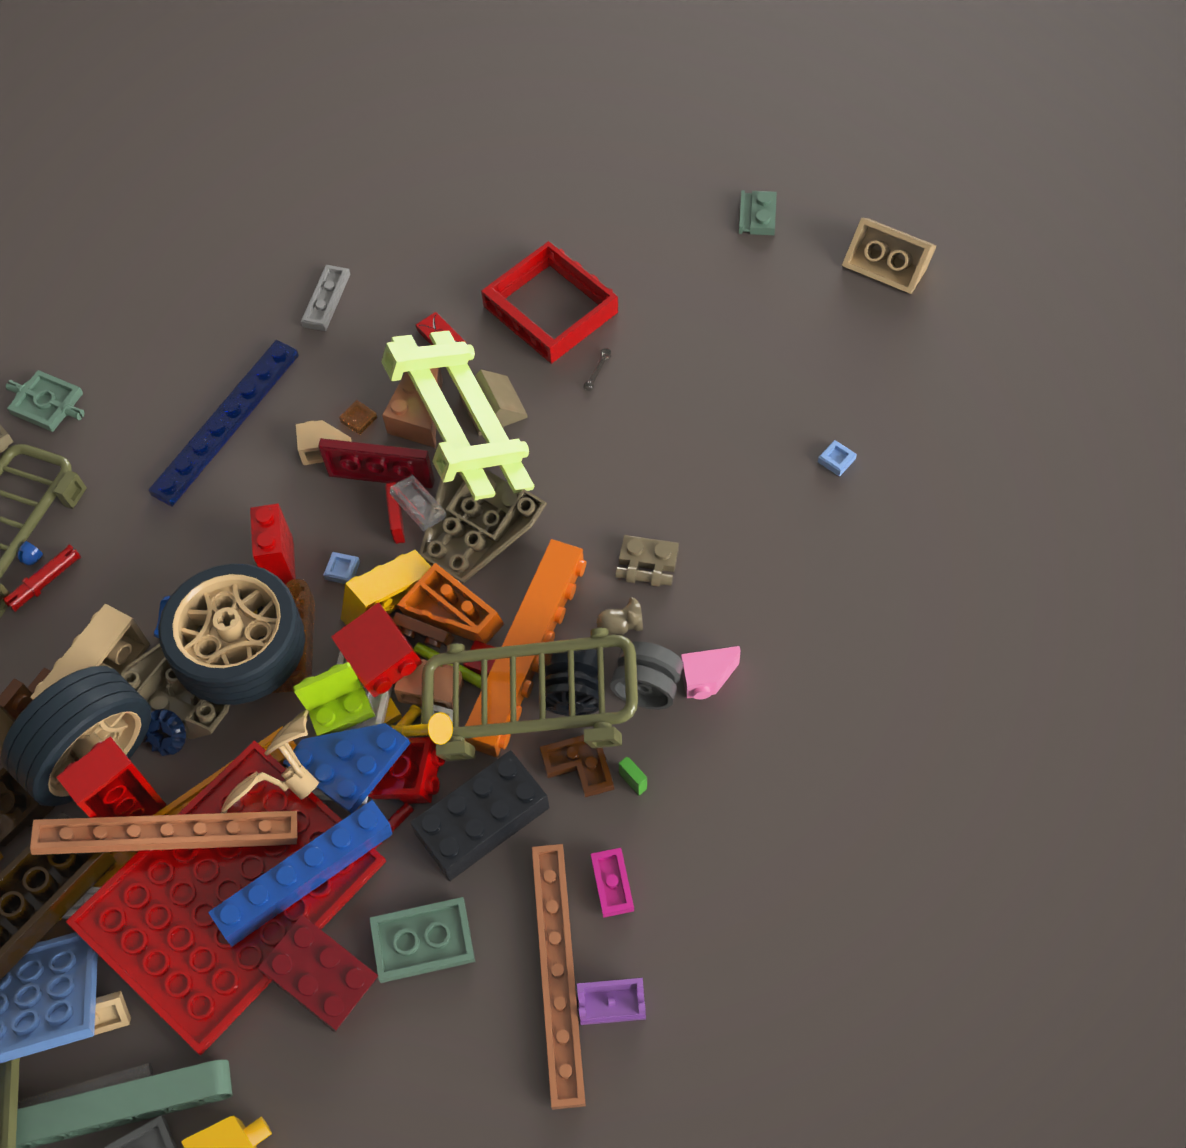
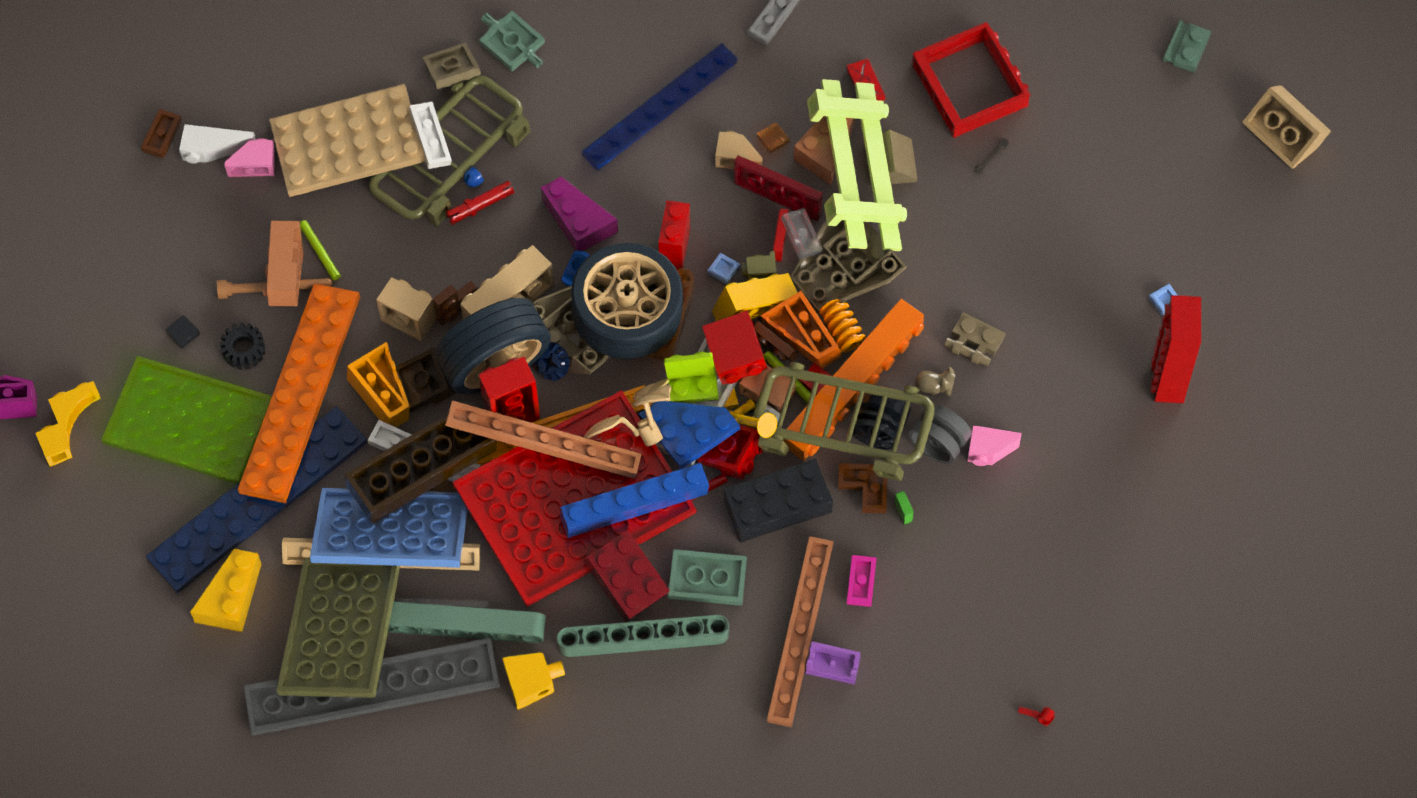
camera: 15 degrees right, 5 degrees up
none -> magenta wedge [541,177,618,251]
none -> sand green beam [557,615,729,657]
none -> olive brick [741,251,776,281]
none -> light orange piece [819,299,866,353]
none -> red hand [1018,707,1055,726]
none -> red brick [1150,295,1201,403]

